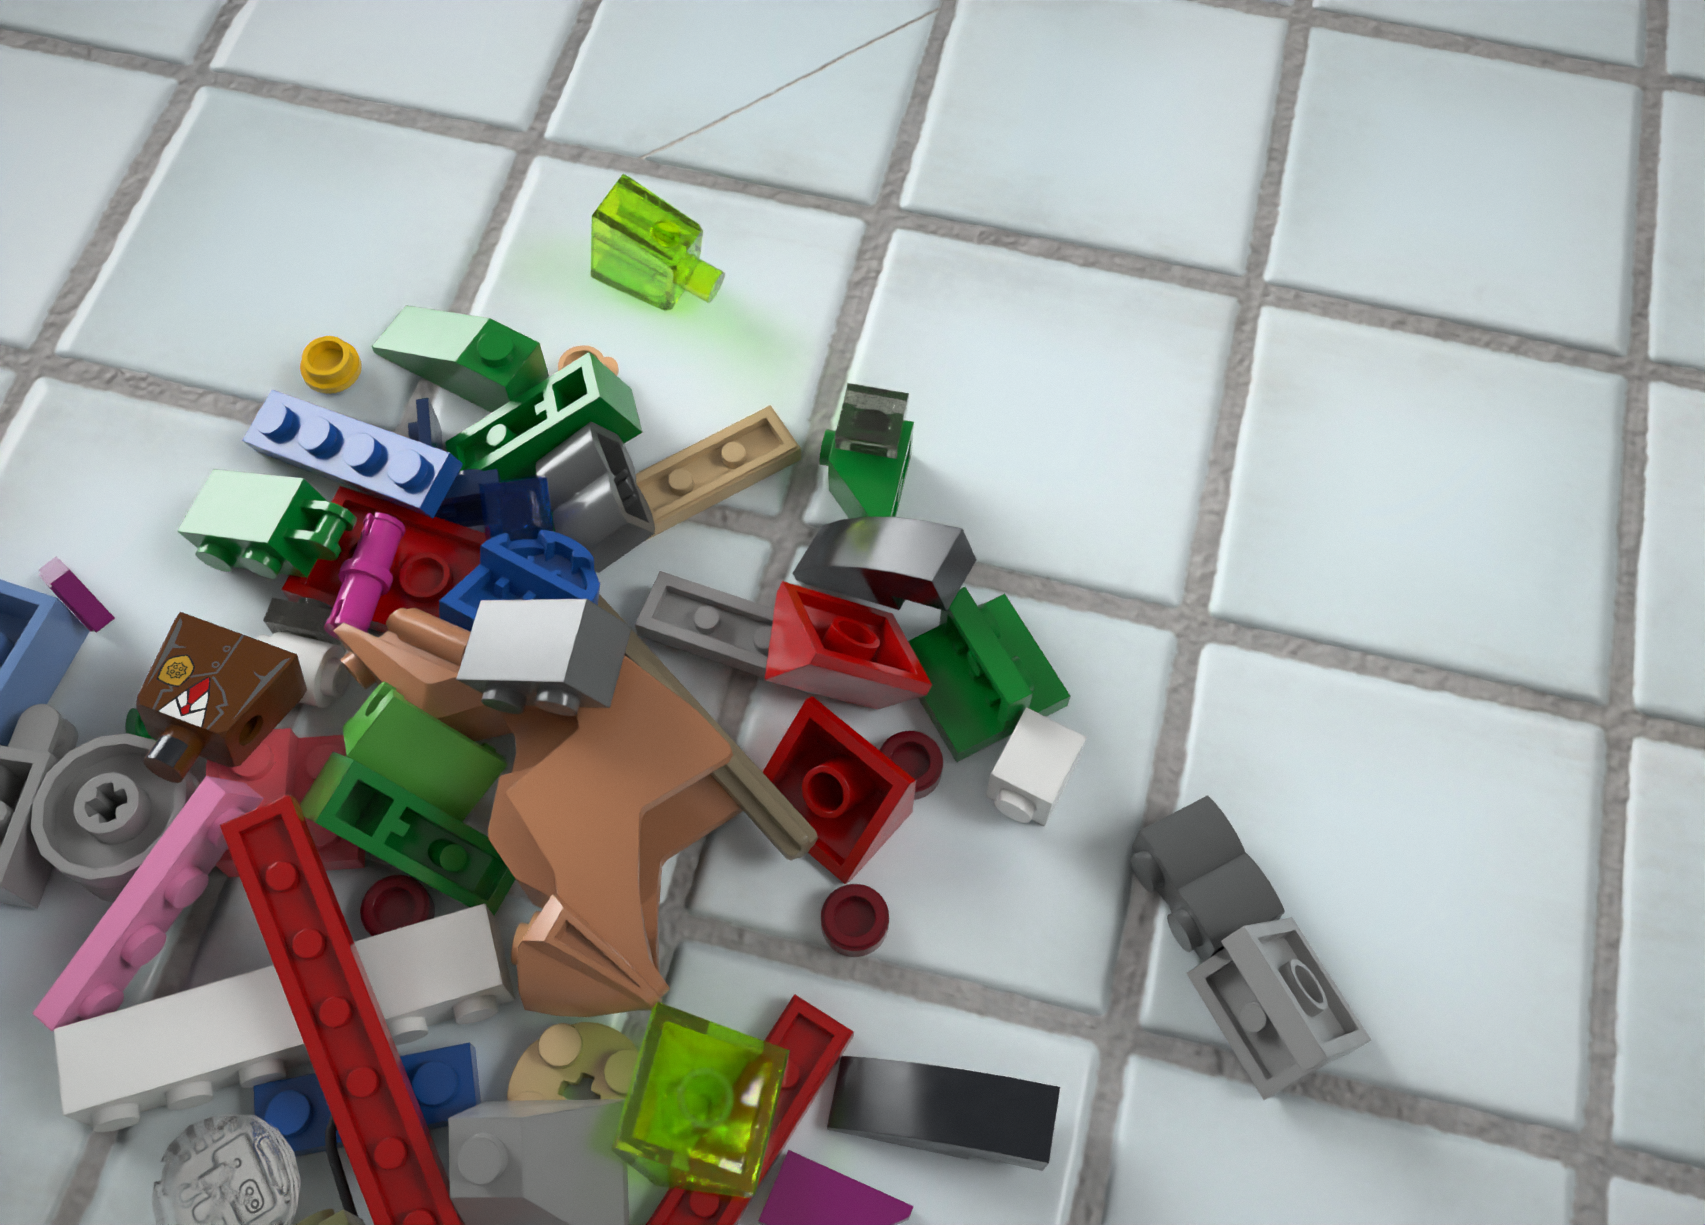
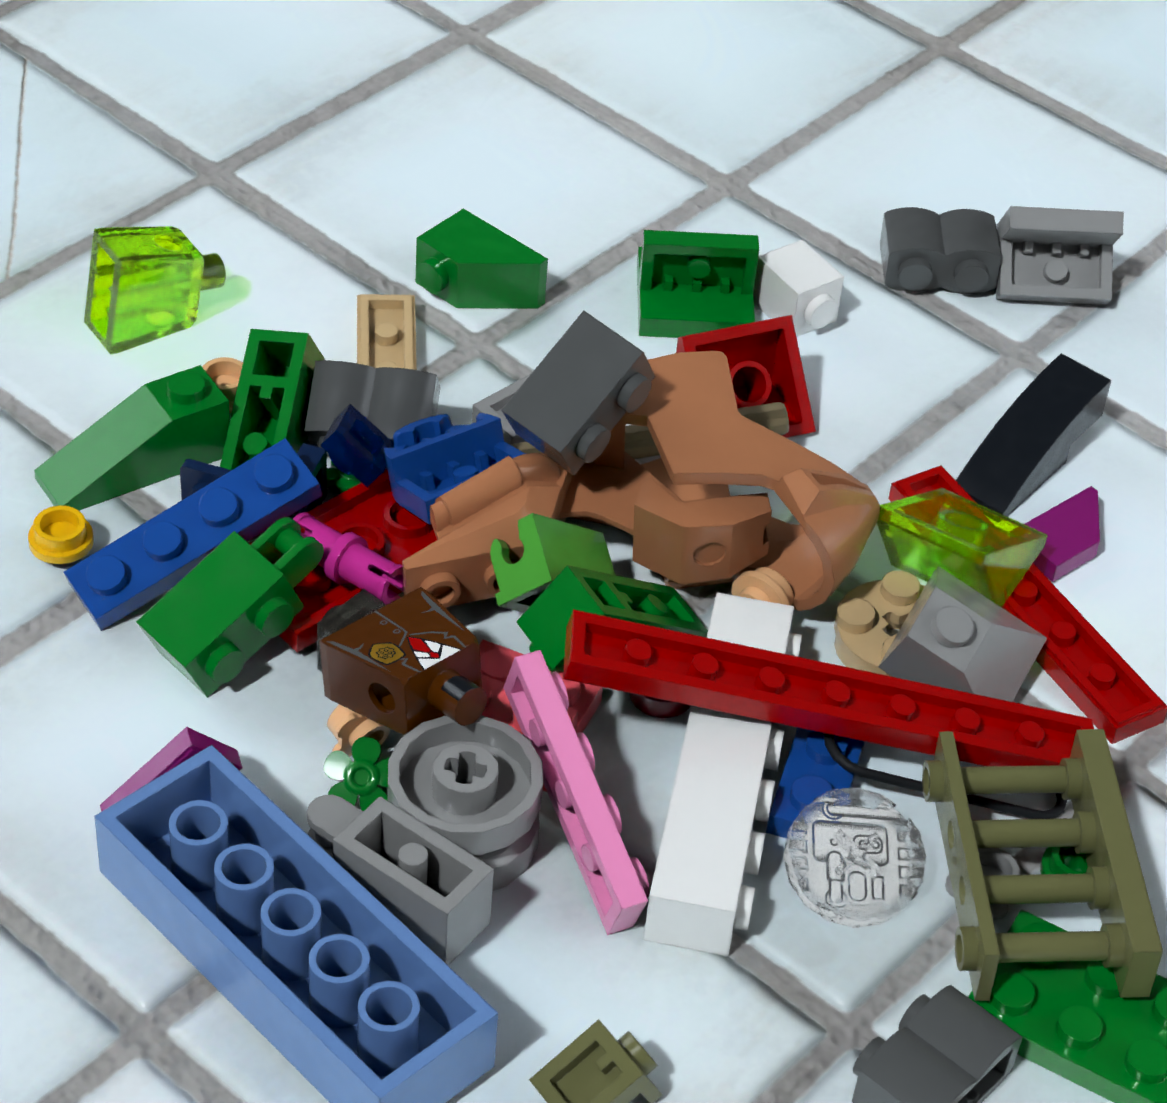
camera: 65 degrees left, 20 degrees down
red slope [765,581,932,710] -> none
black slope [792,517,977,611] -> none
dark red tile [821,884,889,957] -> none
clear smoke plate [835,383,909,459] -> none

